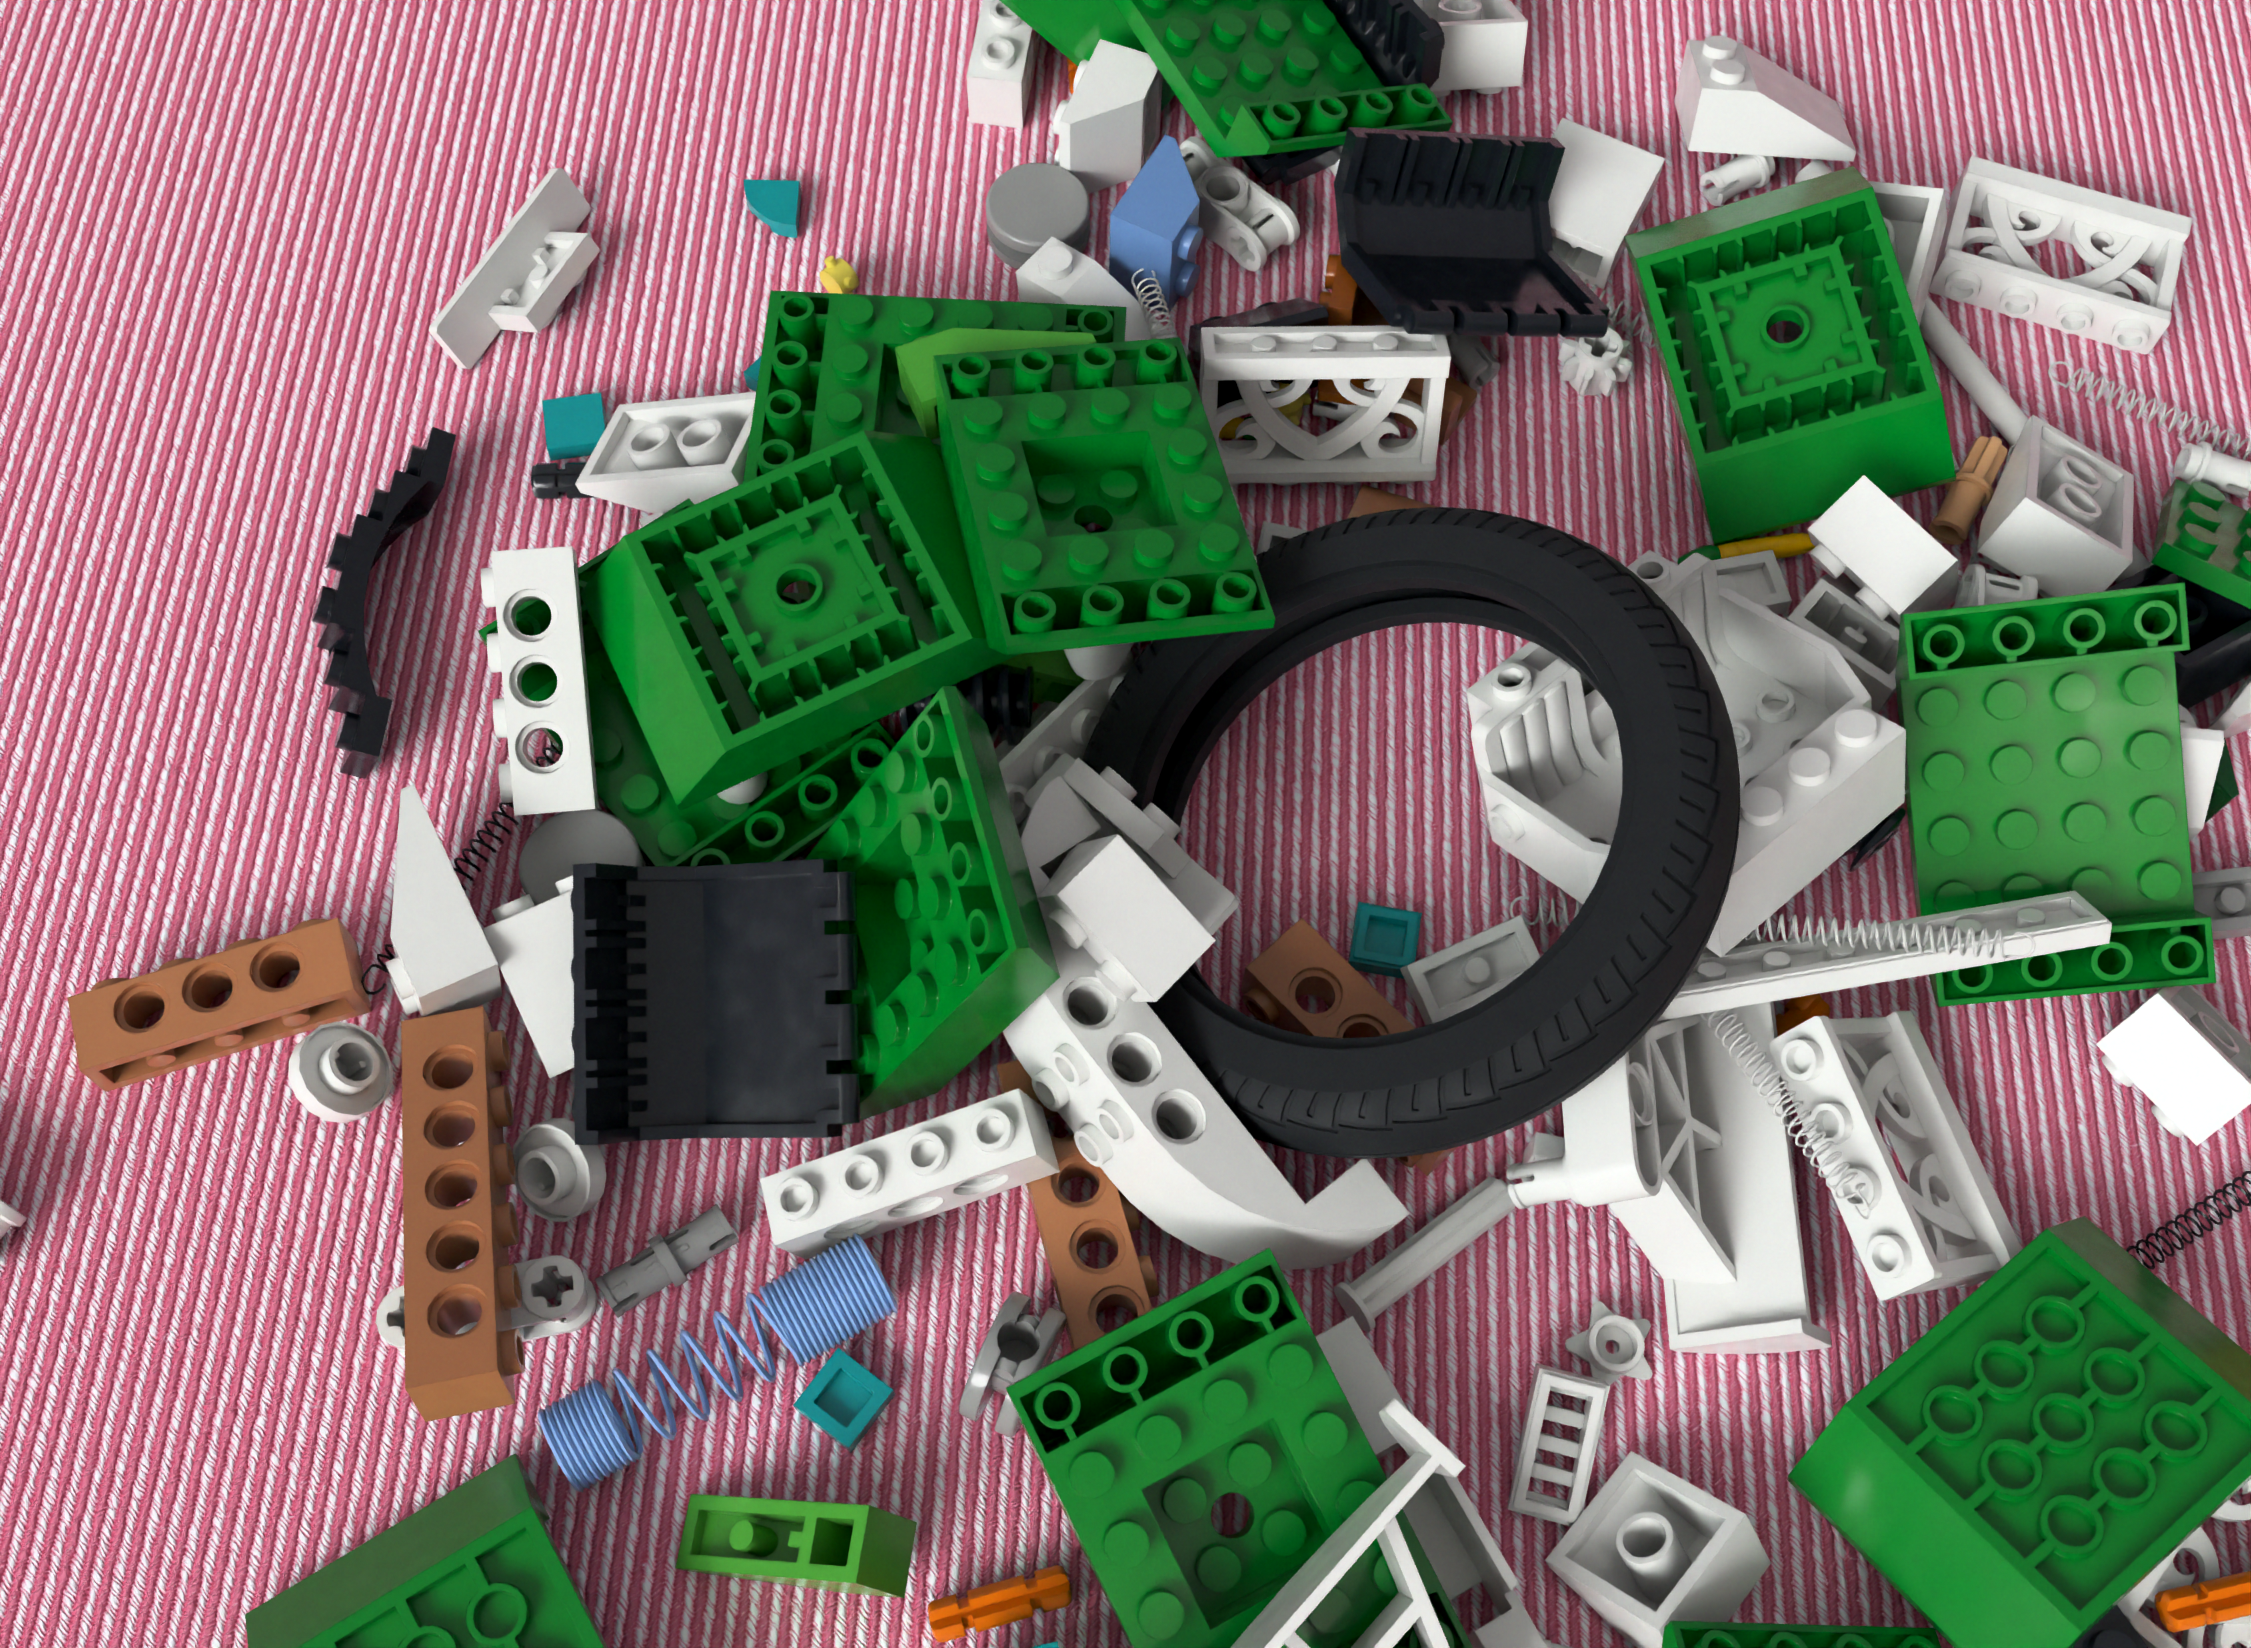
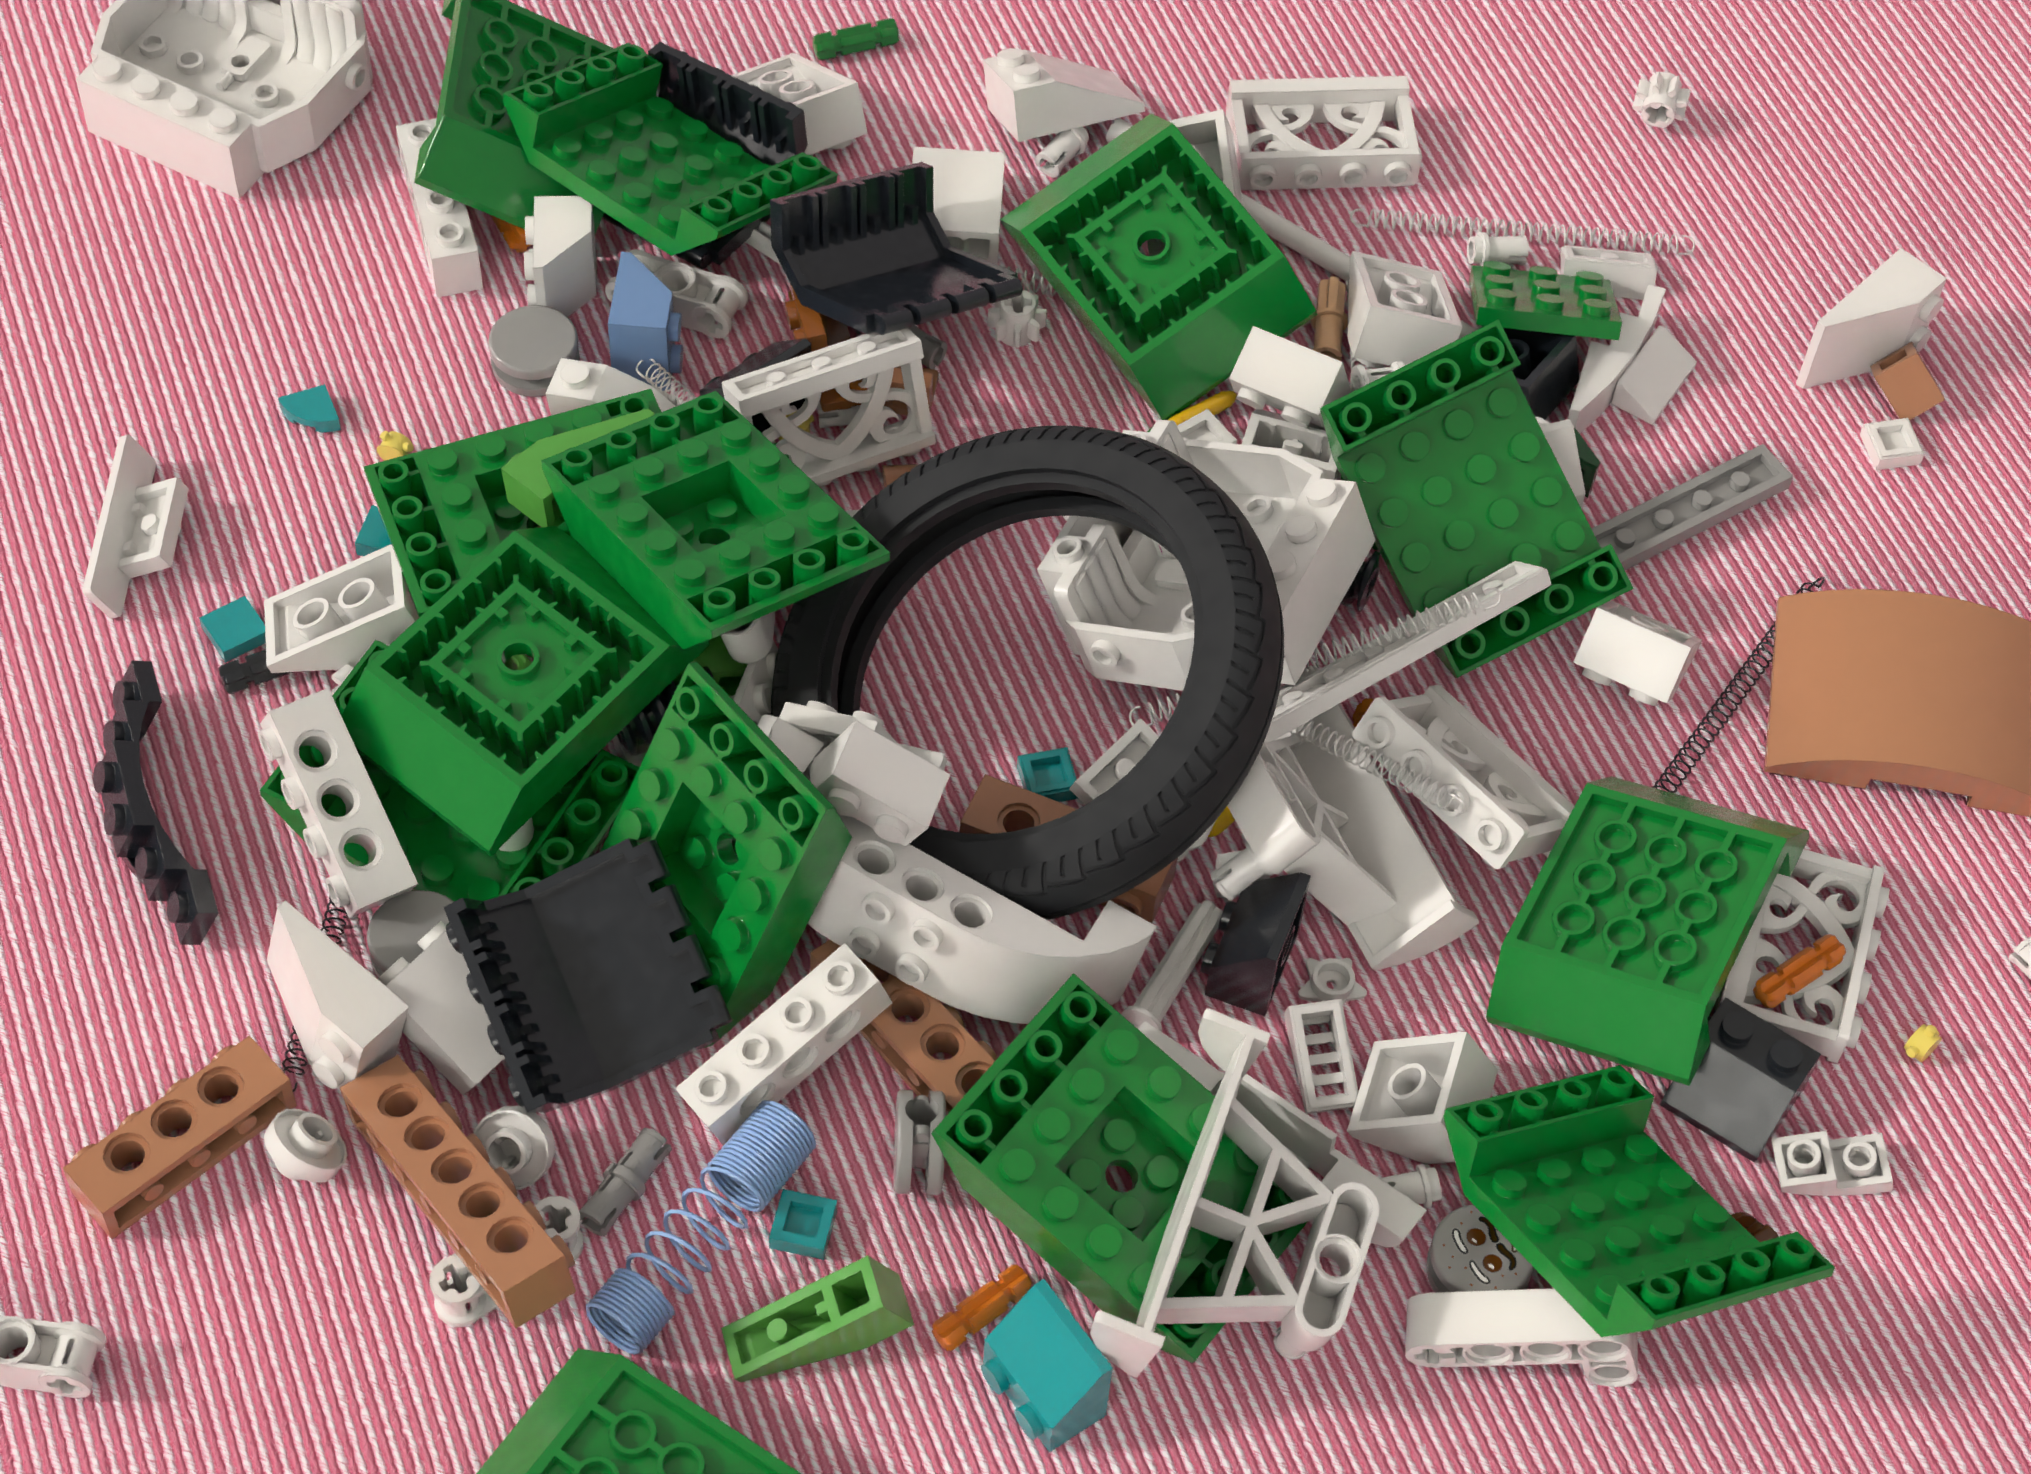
camera: 25 degrees left, 10 degrees down
none -> black slope [1200,872,1311,1016]

